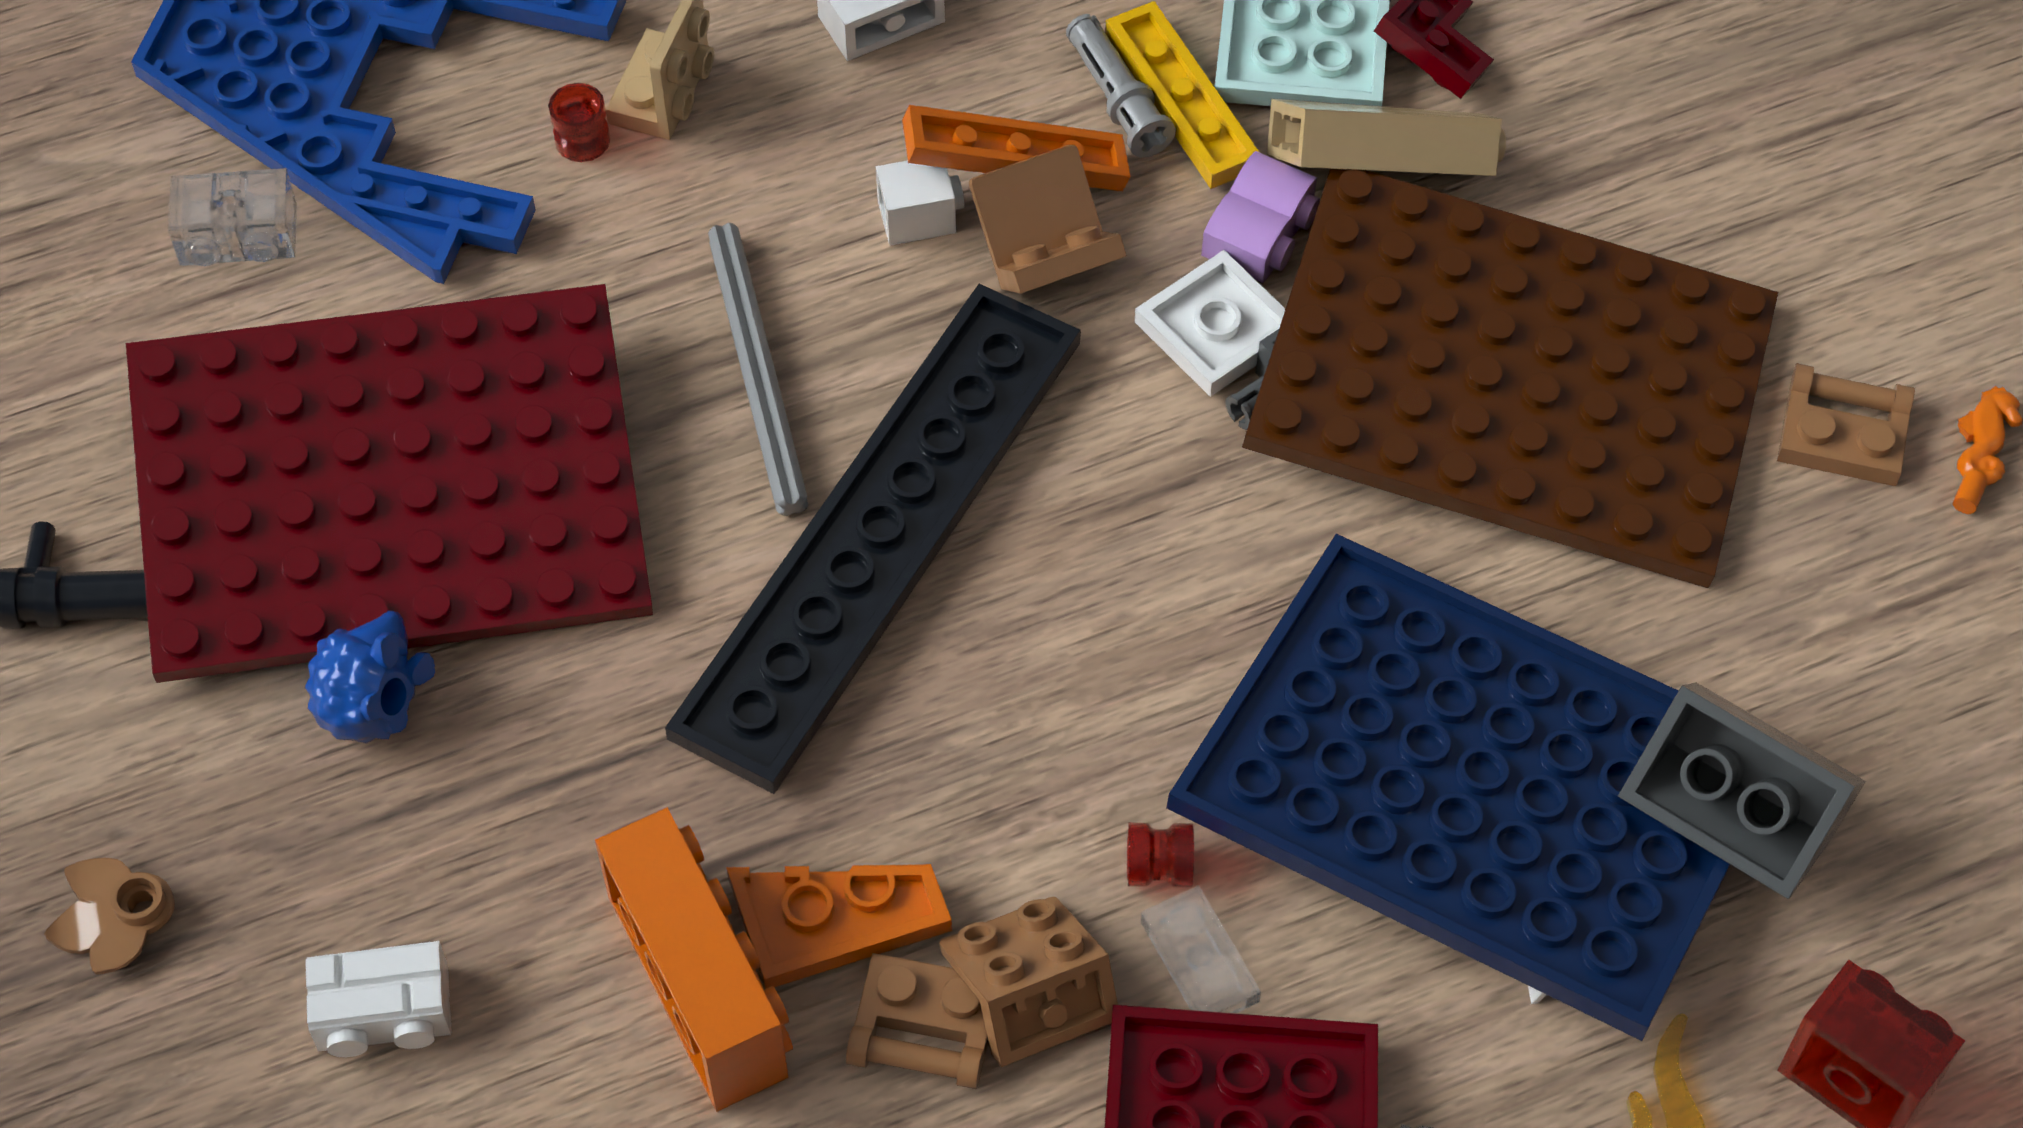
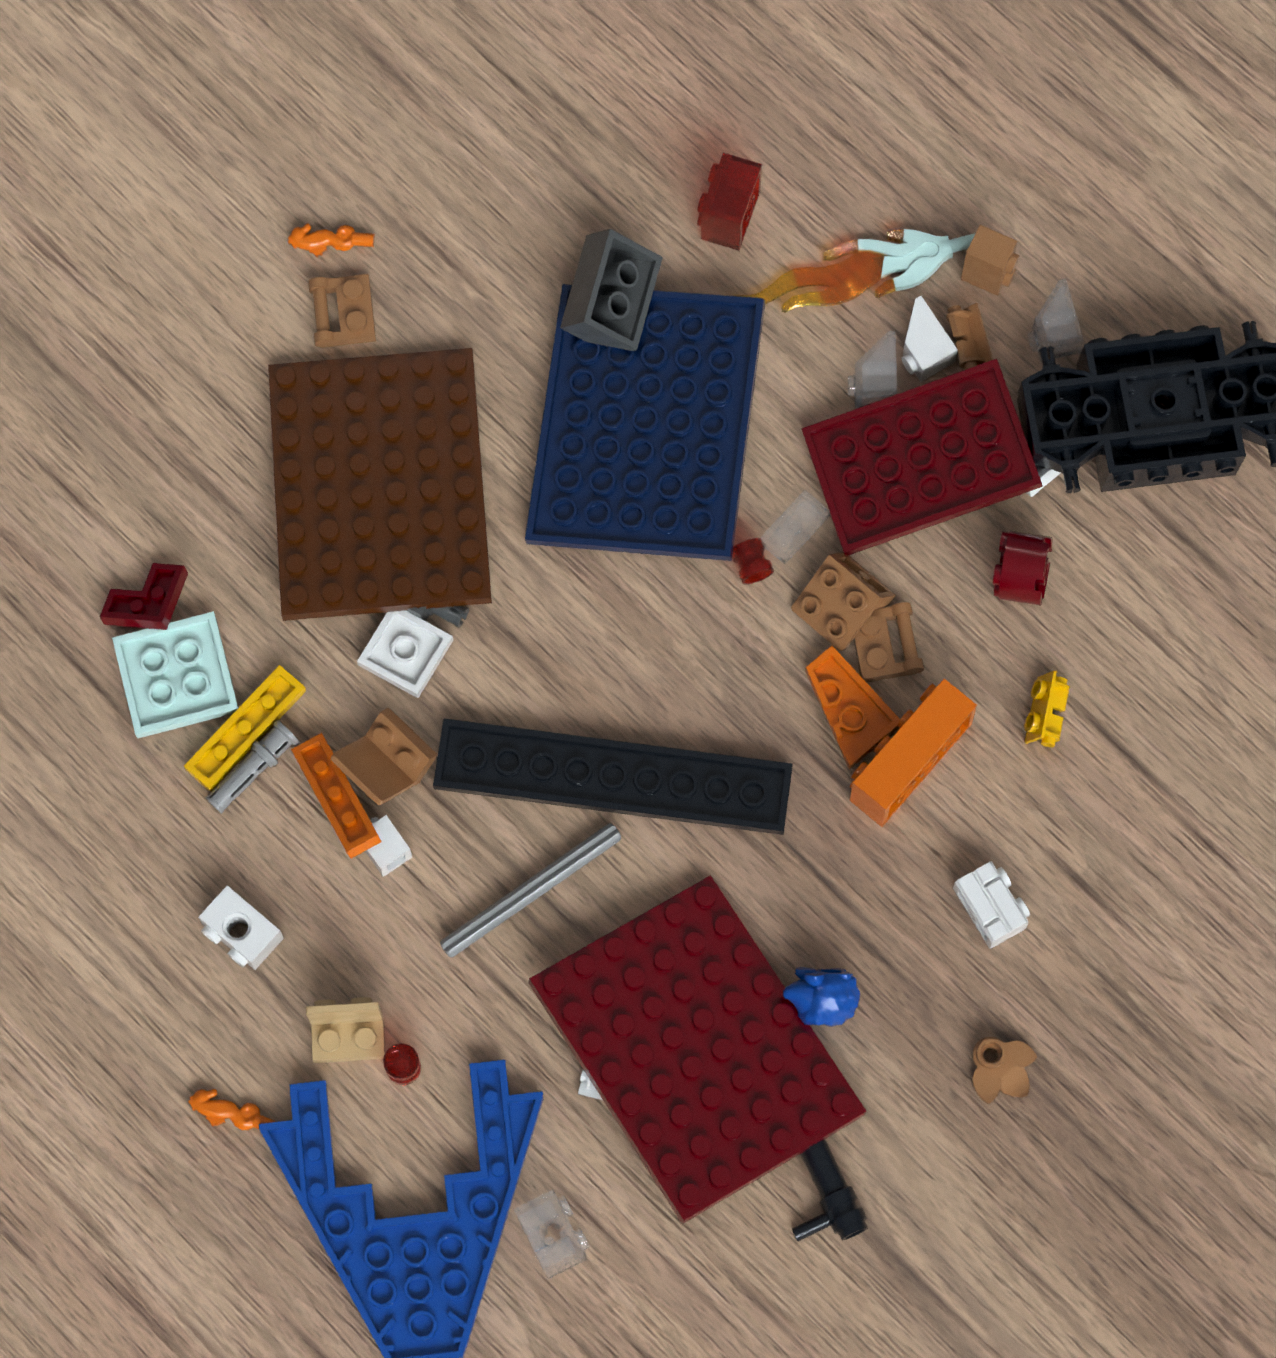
camera: 110 degrees left, 15 degrees up
lavender brick [1201,151,1320,283] -> none
tan slope [1267,99,1506,176] -> none

